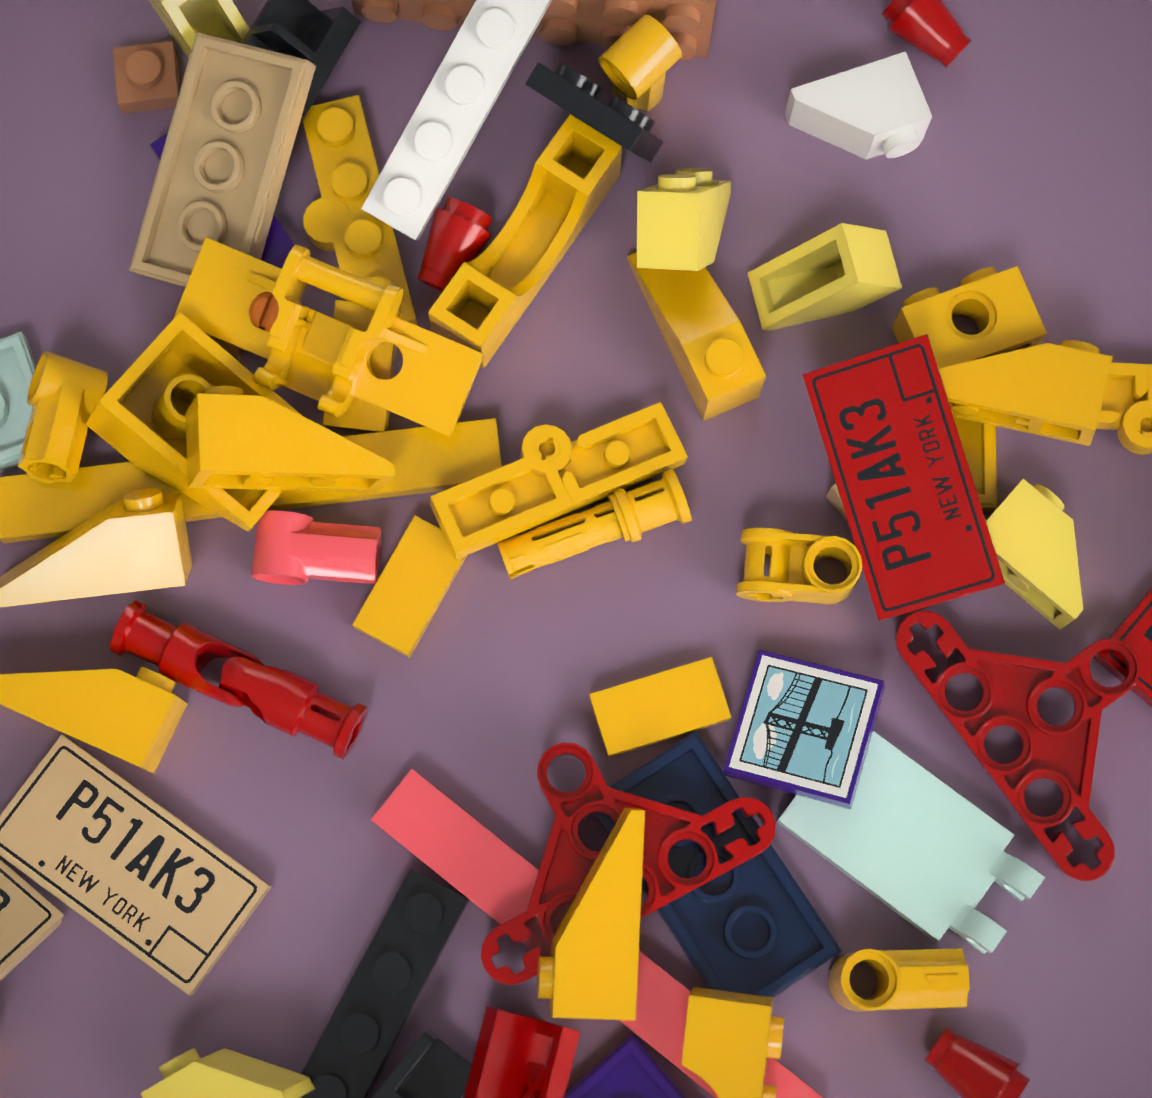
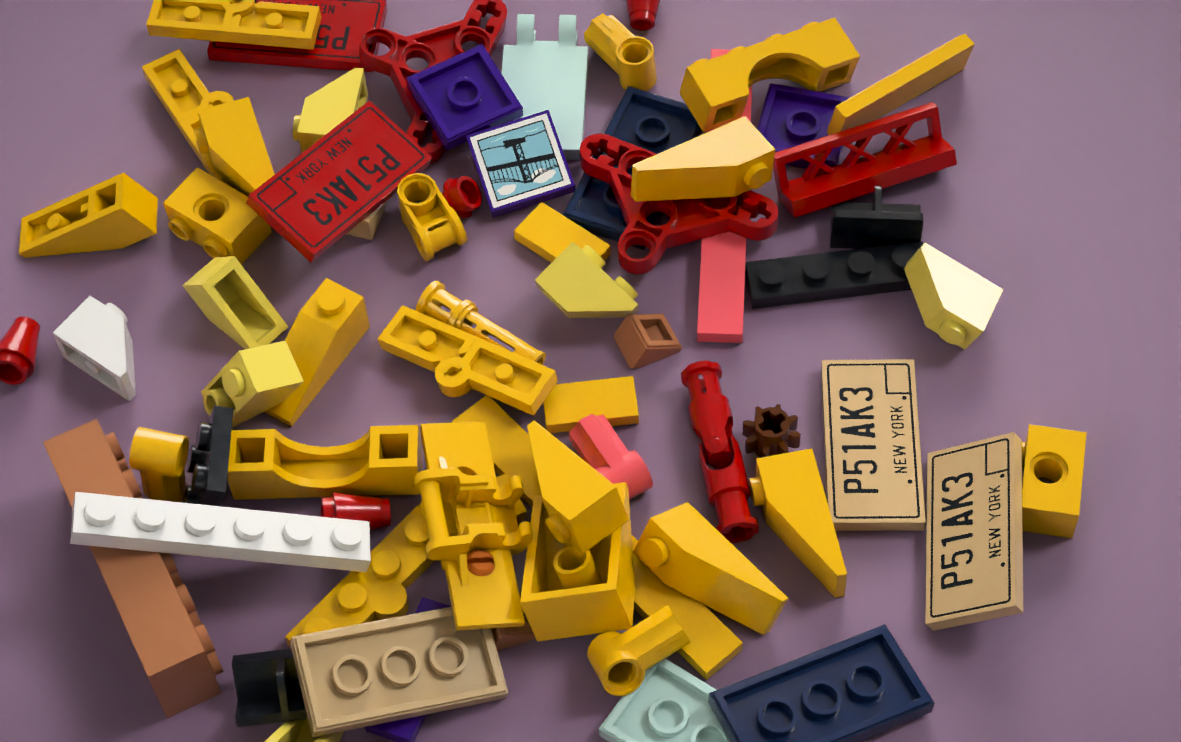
camera: 120 degrees left, 20 degrees down
none -> yellow slope [19,172,158,258]
none -> dark purple tile [406,44,523,151]
none -> red plate [442,176,482,218]
none -> light yellow slope [535,242,639,318]
none -> nougat slope [614,313,682,369]
none -> reddish brown gear [742,404,801,458]

